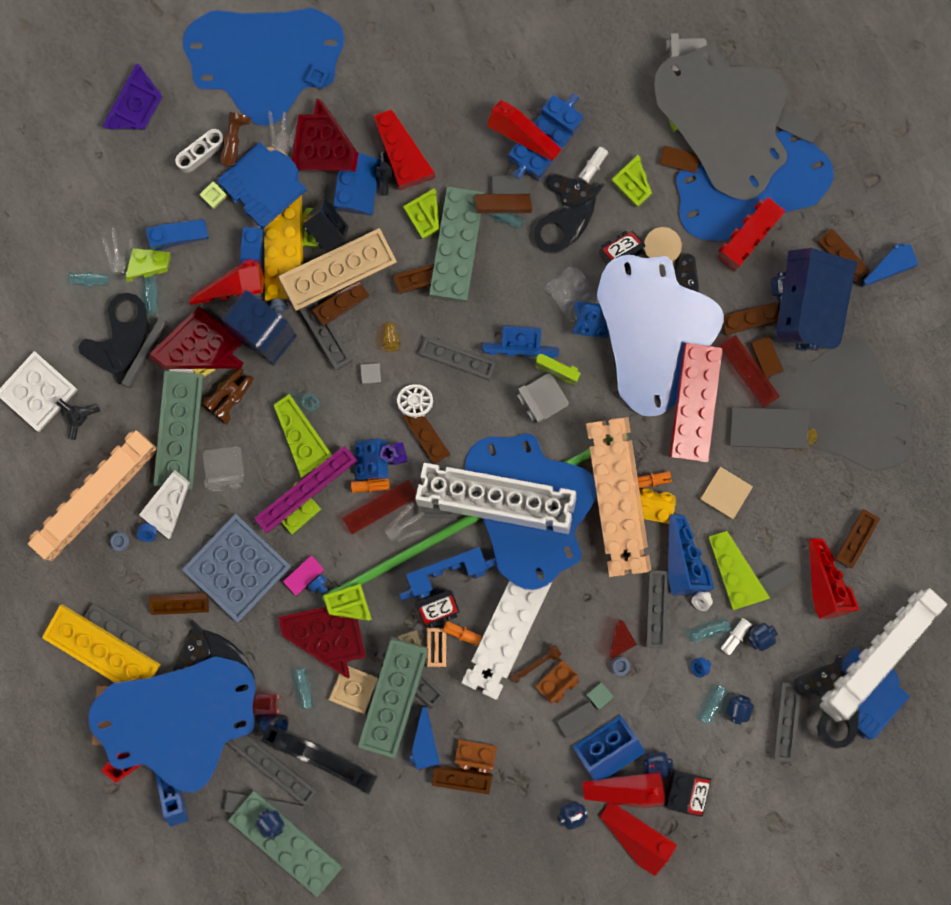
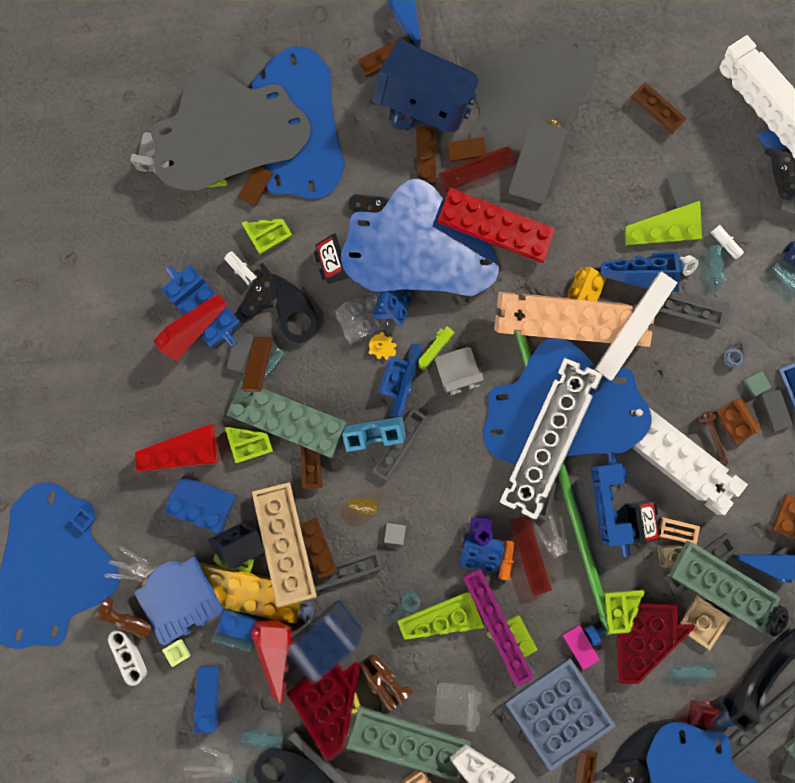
camera: 75 degrees left, 0 degrees up
dark purple wing [103,63,163,130] -> none
lime wing [126,248,171,282] -> none
dark red wing [291,99,359,172] -> none
black piece [376,152,392,196] -> none
white wheel [397,384,433,418] -> none
reddish brown plate [403,408,451,465] -> none
orange axle [443,622,482,647] -> none
clear red slope [608,620,637,658] -> none
orange axle [638,471,672,488] -> none
tan tile [644,227,682,265] -> none
blue tile [691,657,711,678] -> none
tan tile [700,467,753,520] -> none
red wedge [717,197,785,272] -> none
dark blue head [748,623,778,651] -> none
red wedge [809,539,859,619] -> none
none -> clear light blue pin [212,630,253,653]
none -> dark azure arch [342,417,406,452]
none -> yellow piece [369,332,396,360]
none -> white tile [594,272,677,381]
none -> black gear [765,605,789,637]

